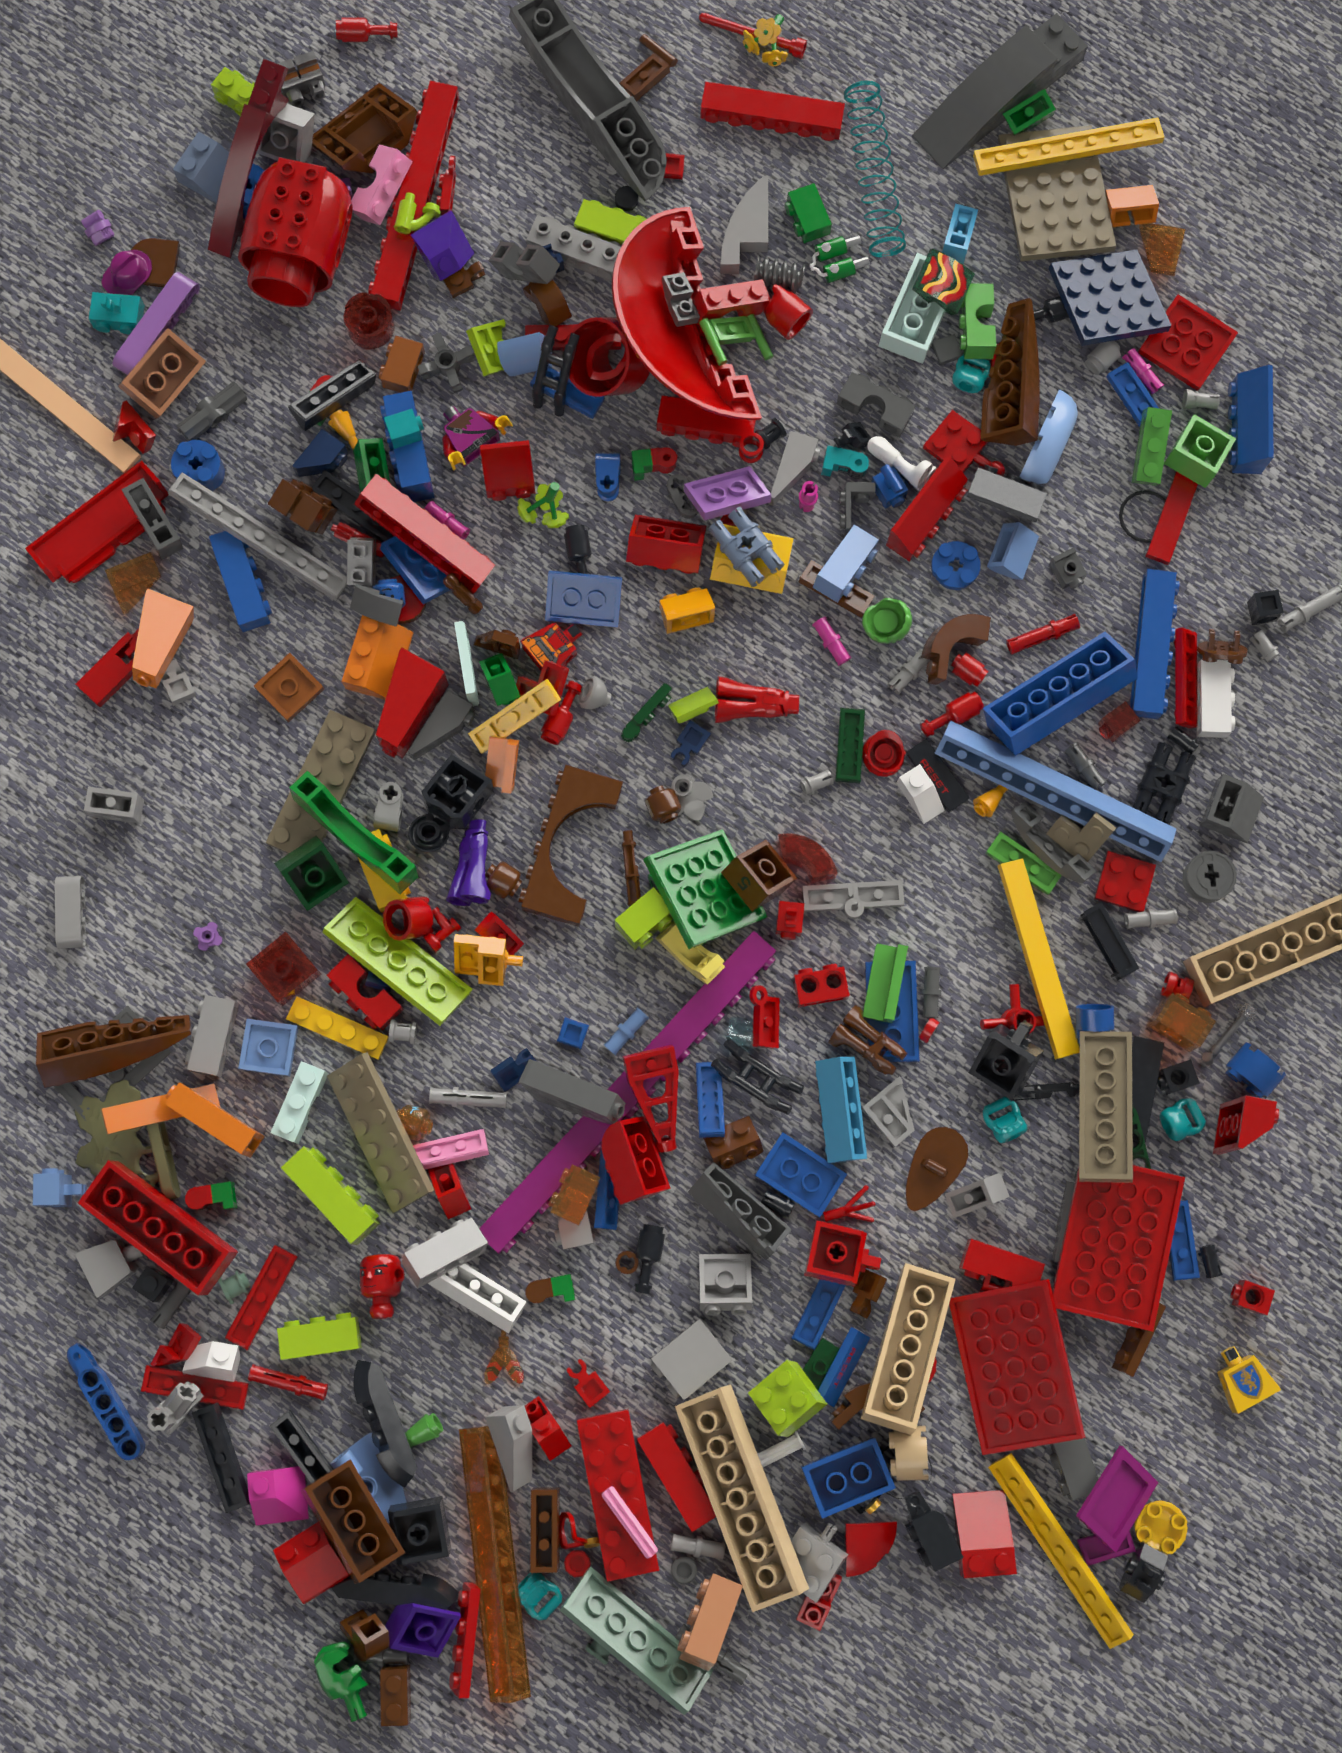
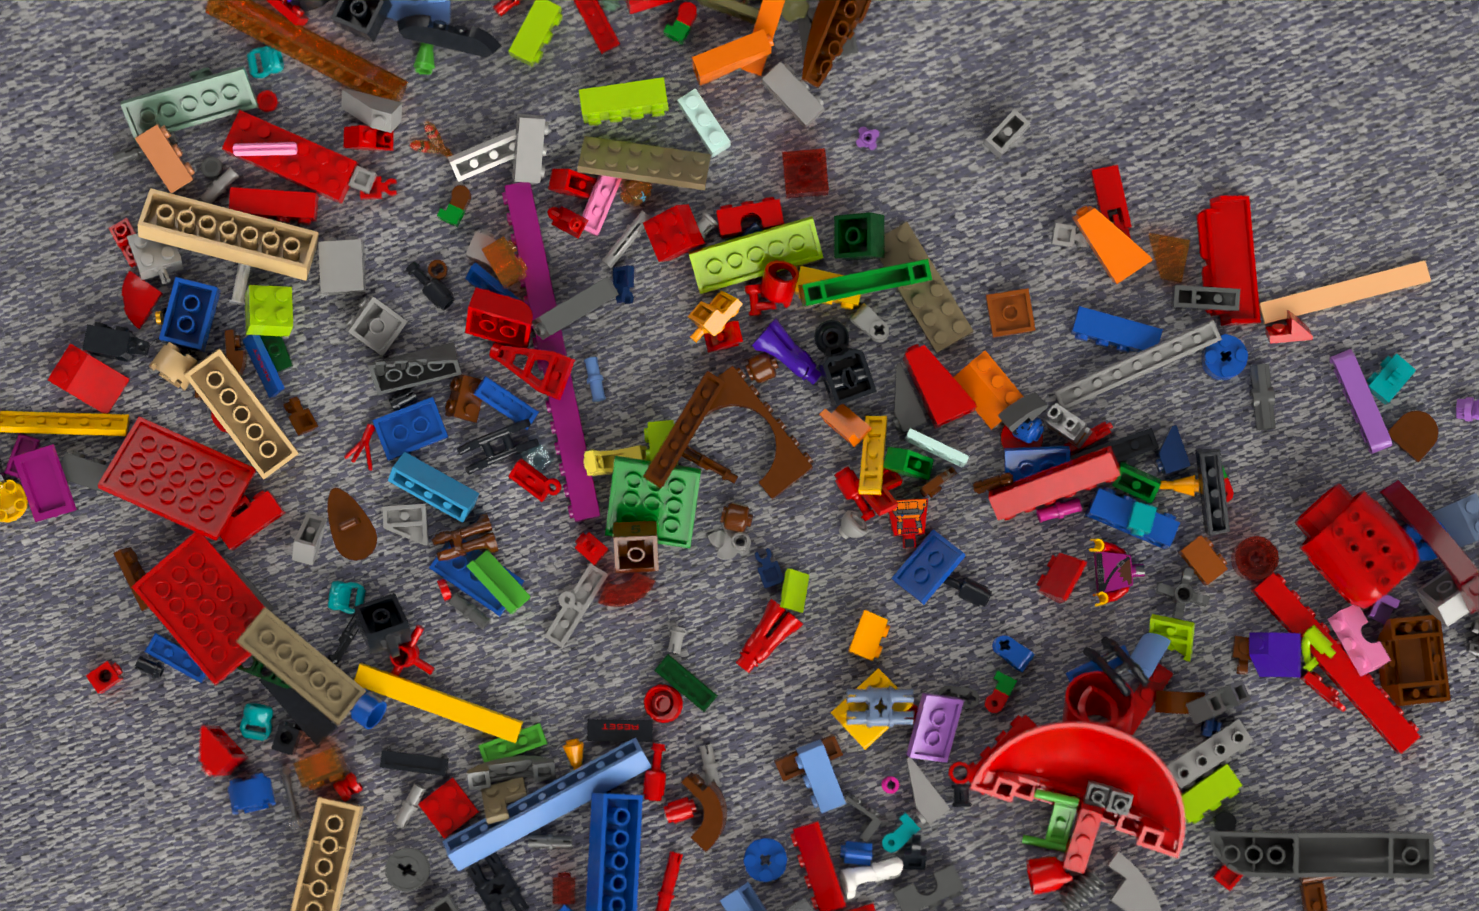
camera: 130 degrees right, 5 degrees up
light grey beam [55,876,86,949] -> none
magenta piece [101,250,152,295] -> none
nougat brick [118,328,206,419] -> none
medium blue plate [238,1019,298,1077] -> none
reddish brown piece [268,479,338,535] -> none
yellow plate [286,996,389,1060] -> none
red piece [360,1254,405,1319] -> none
lime plant [517,482,569,528] -> none
reddish brown brick [530,1487,560,1573] -> none
blue tile [557,1017,589,1050] -> none
red piece [560,1512,600,1549] -> none
dark green hinge [621,683,672,743] -> none
red slope [626,514,707,574] -> none
blue tile [791,1279,846,1350] -> none
red brick [793,964,850,1008] -> none
red hinge [804,1220,882,1287] -> none
dark pink pin [812,617,852,666] -> none
bright green piece [862,598,912,644] -> none
white slope [896,764,945,824] -> none
yellow torso [1217,1346,1281,1414] -> none
none -> light grey tile [348,165,377,194]
none -> red hinge [547,206,589,239]
none -> reddish brown plate [642,370,725,488]
none -> red brick [643,204,705,262]

